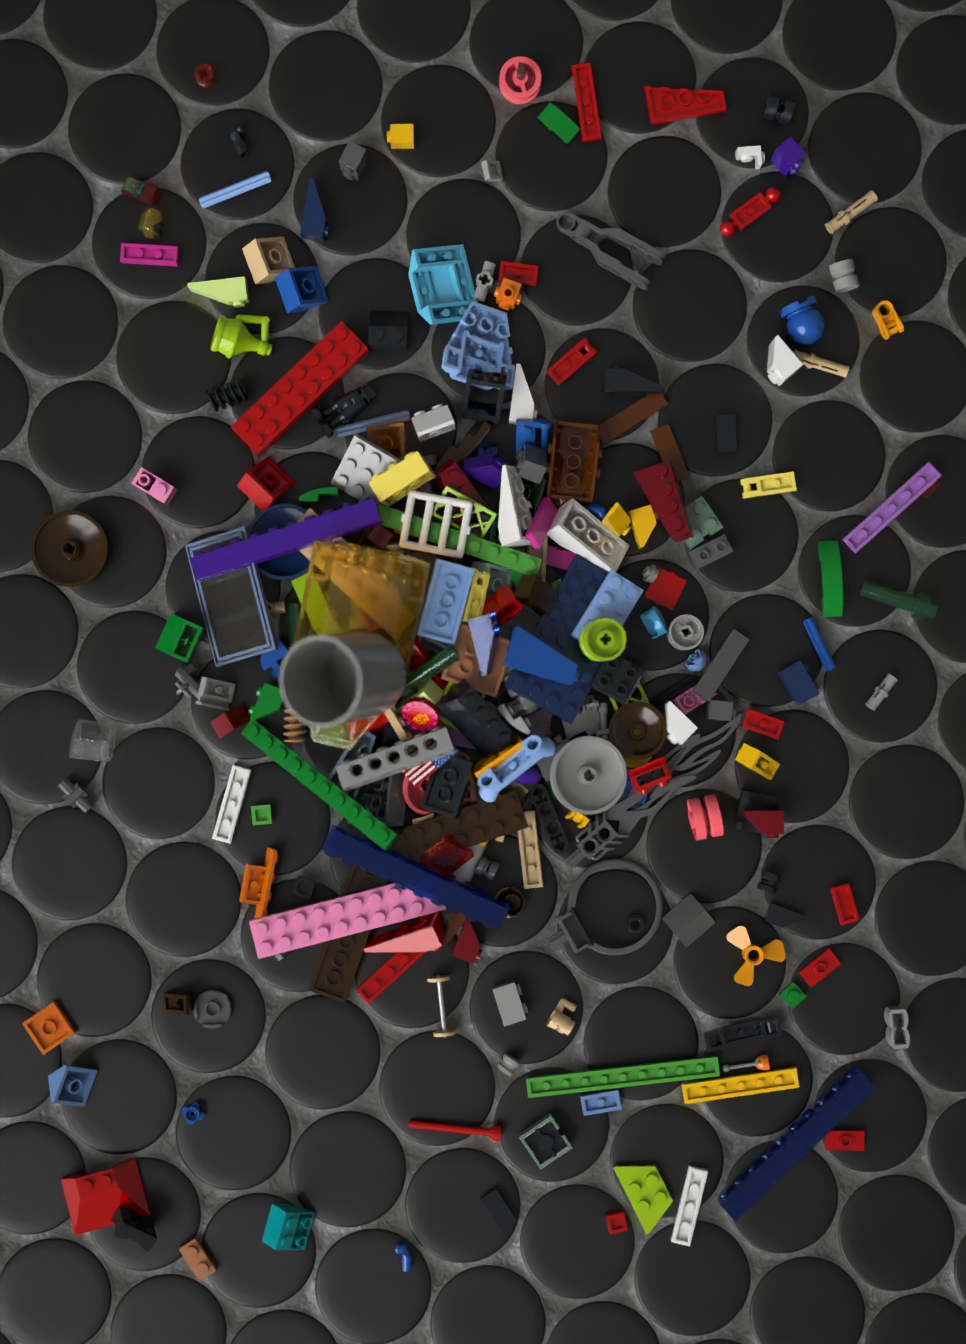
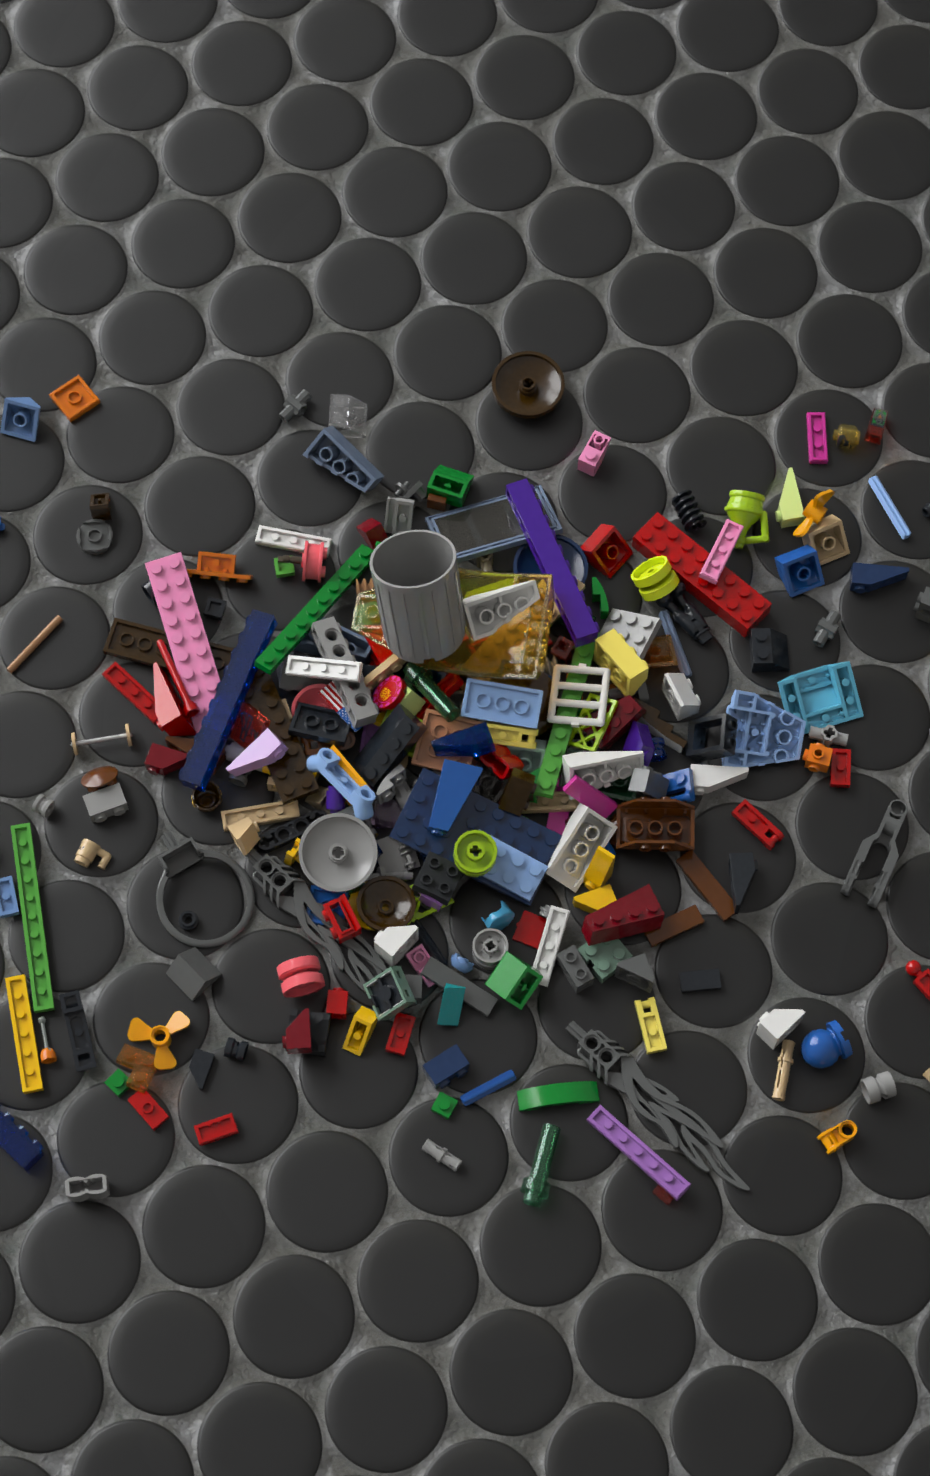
camera: 90 degrees right, 20 degrees down
none -> medium nougat piece [6,615,63,674]
none -> reddish brown dish [81,766,118,792]
none -> clear orange plate [116,1043,157,1093]
none -> red piece [157,639,200,718]
none -> lavender slope [226,728,288,777]
none -> tan slope [228,817,260,856]
none -> coral wheel [278,540,328,583]
none -> white tile [285,655,363,683]
none -> sand blue wedge [302,425,384,492]
none -> red brick [326,988,349,1020]
none -> piece [363,966,416,1021]
none -> reddish brown tile [427,494,447,512]
none -> green plate [431,1091,458,1120]
none -> teal slope [437,983,466,1026]
none -> white wedge [463,580,540,641]
none -> slope [485,951,543,1010]
none -> white tile [533,905,570,987]
none -> dark grey piece [565,1021,750,1192]
none -> dark grey slope [614,953,655,993]
none -> neon yellow wheel [631,555,680,601]
none -> bright pink tile [699,519,744,585]
none -> light orange piece [793,489,835,537]
none -> dark grey axle [812,610,841,648]

